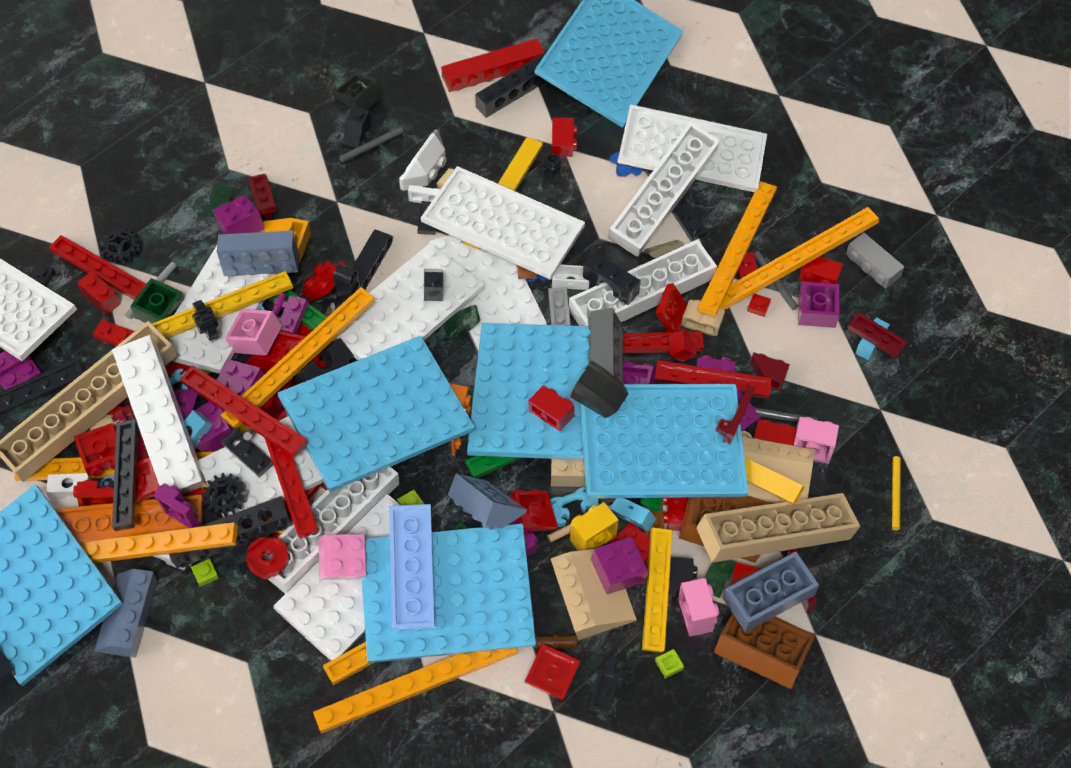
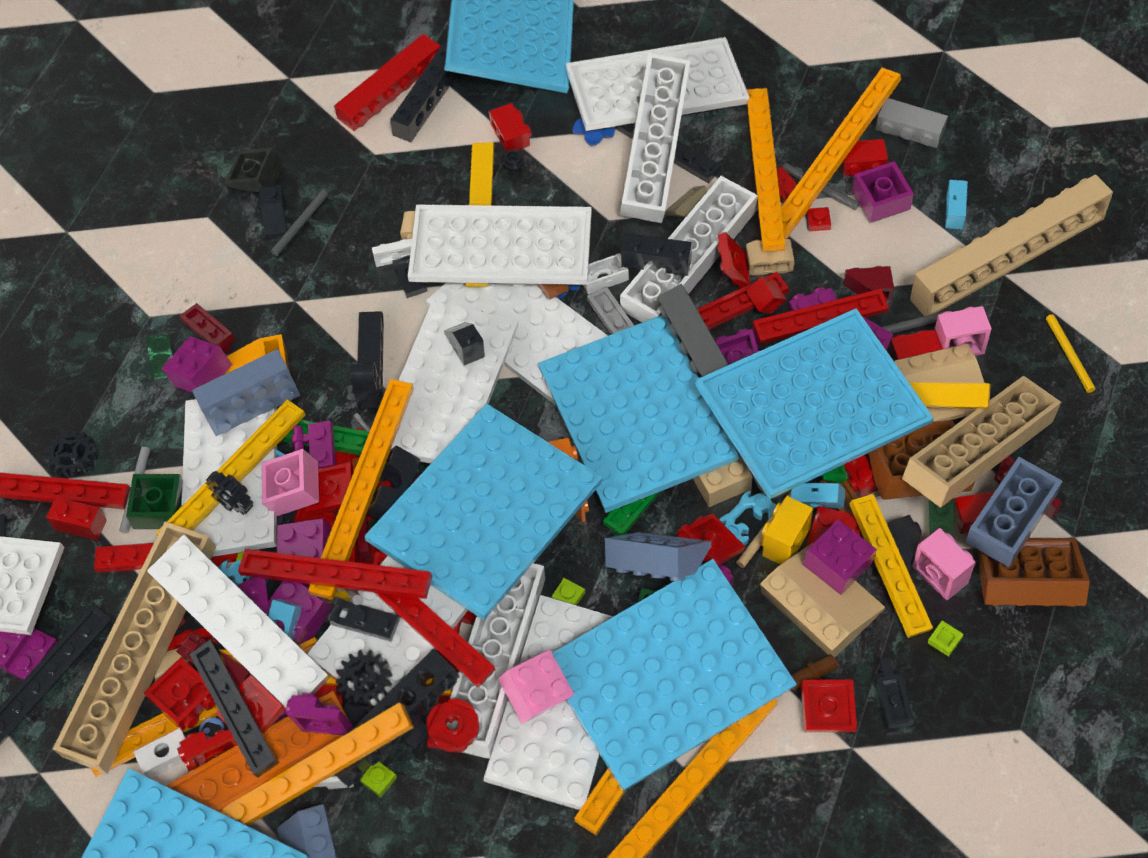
camera: 20 degrees left, 0 degrees up
red plate [301,261,348,301] -> none
light blue plate [389,504,435,630] -> none
white wedge [399,129,447,191] -> none
clear green slope [444,305,480,339] -> none
red brick [528,385,575,431] -> none
pearl dark grey slope [570,361,628,418] -> none
dark red hinge [716,385,756,445] -> none
dark red hinge [847,312,907,358] -> none
none -> tan brick [910,174,1113,316]

